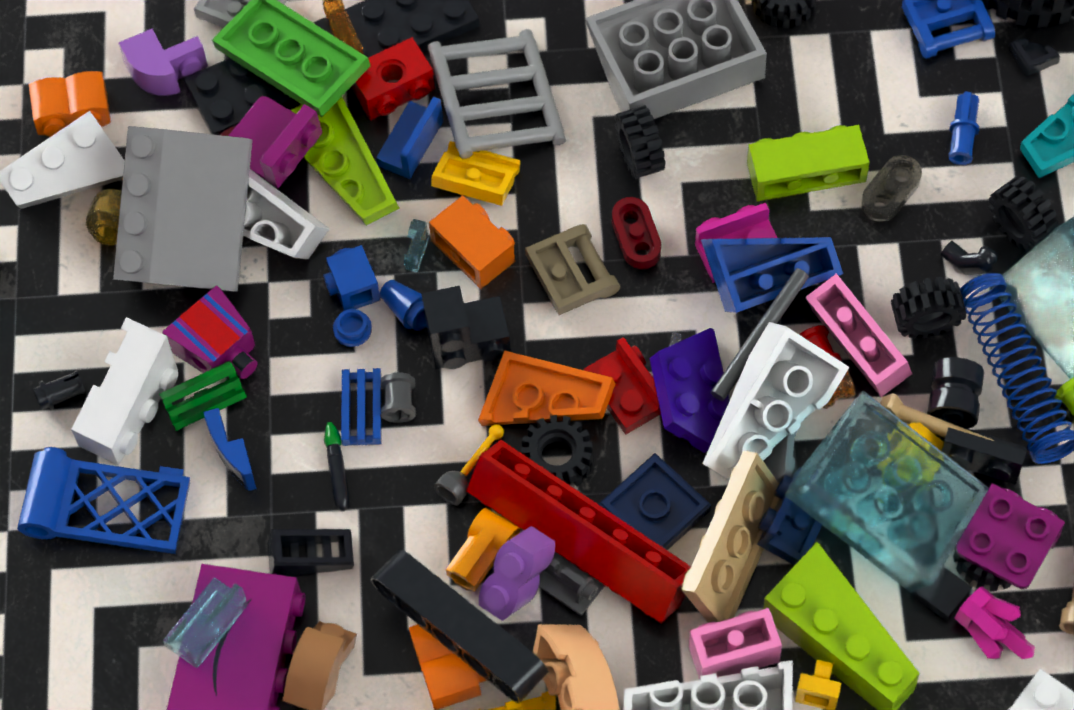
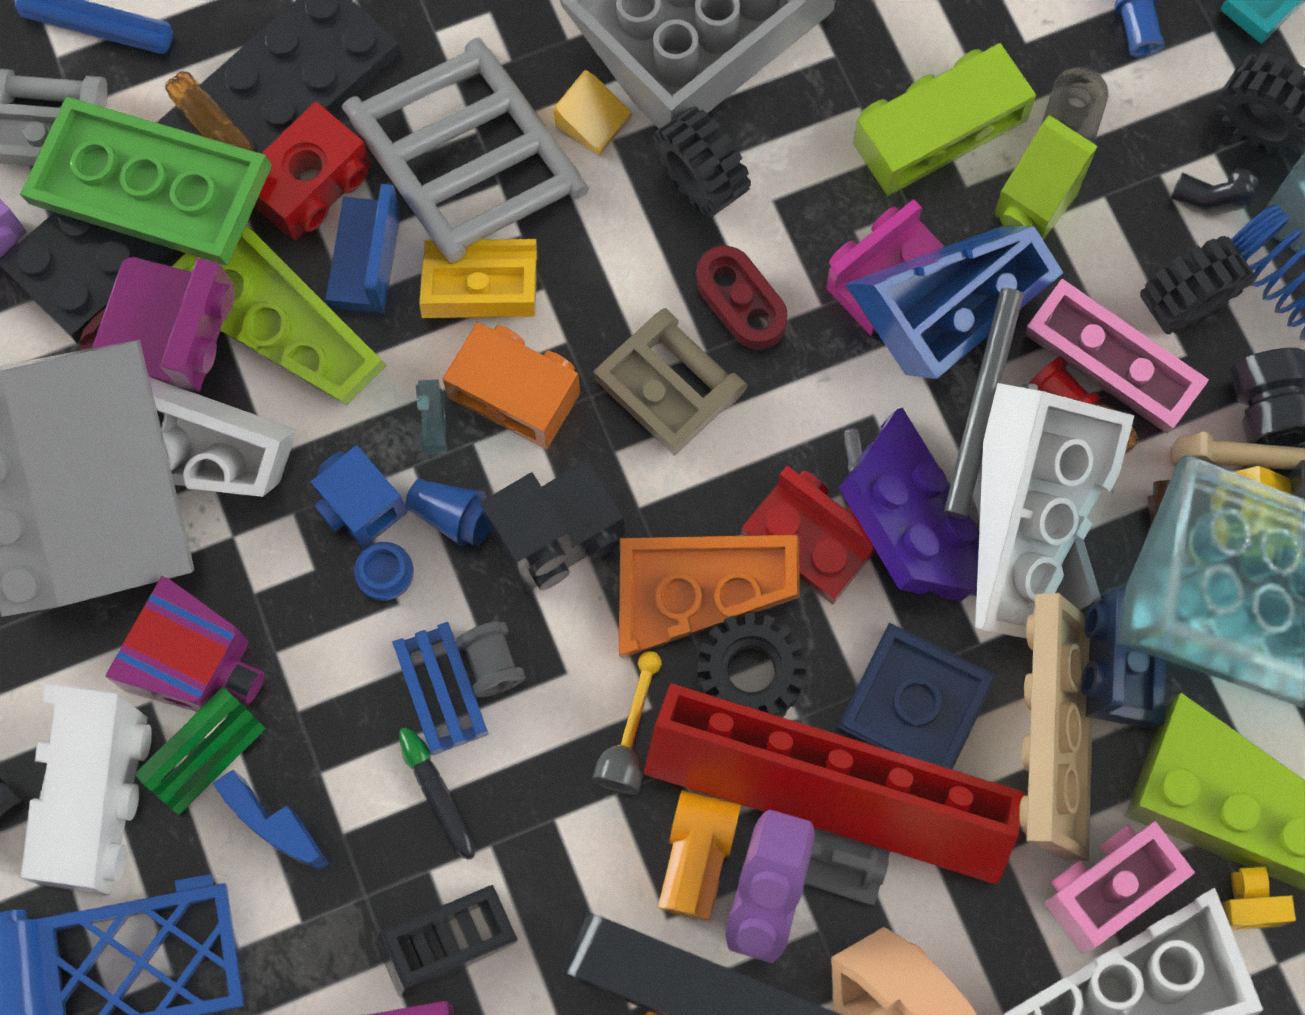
camera: 20 degrees left, 10 degrees up
none -> yellow slope [554,70,632,156]
none -> lime slope [993,115,1097,240]

